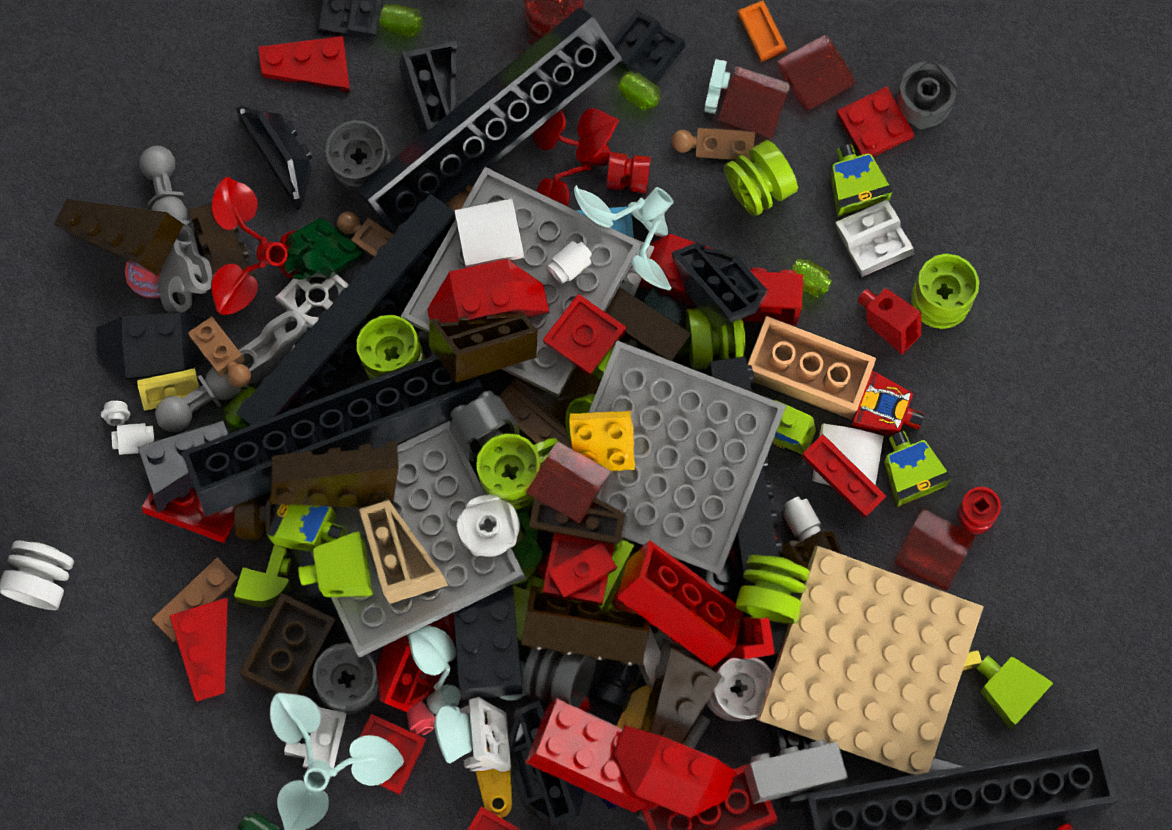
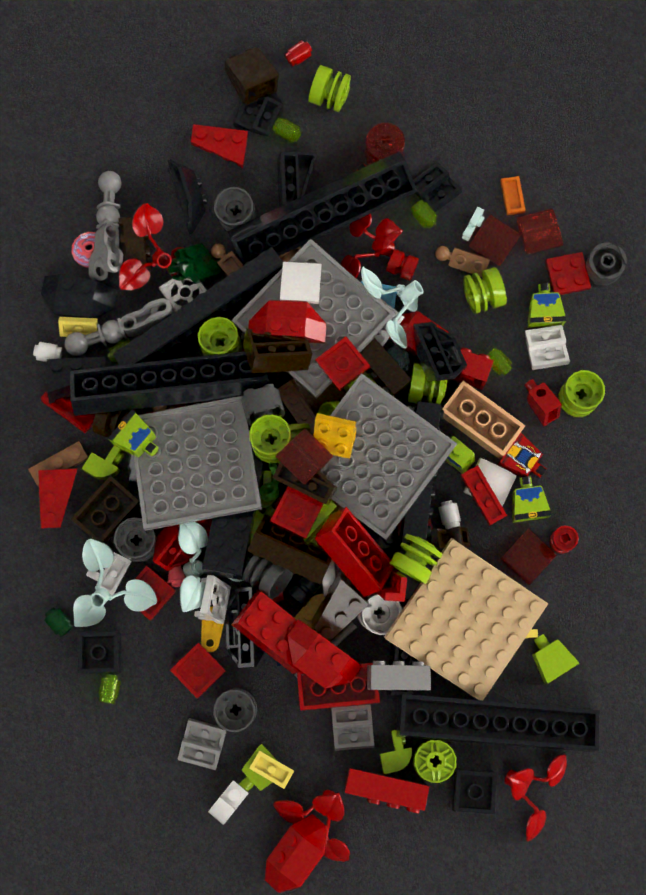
camera: 15 degrees right, 5 degrees up
dark brown wedge [53,199,184,276] -> none
white plate [101,401,130,426] -> none
medium nougat plate [188,317,251,388] -> none
dark brown wedge [270,440,399,508] -> none
lime torso [299,531,373,597] -> none
tan wedge [360,500,448,604] -> none
white plate [457,495,520,557] -> none
white brick [547,241,592,284] -> none
red plate [548,541,617,599] -> none

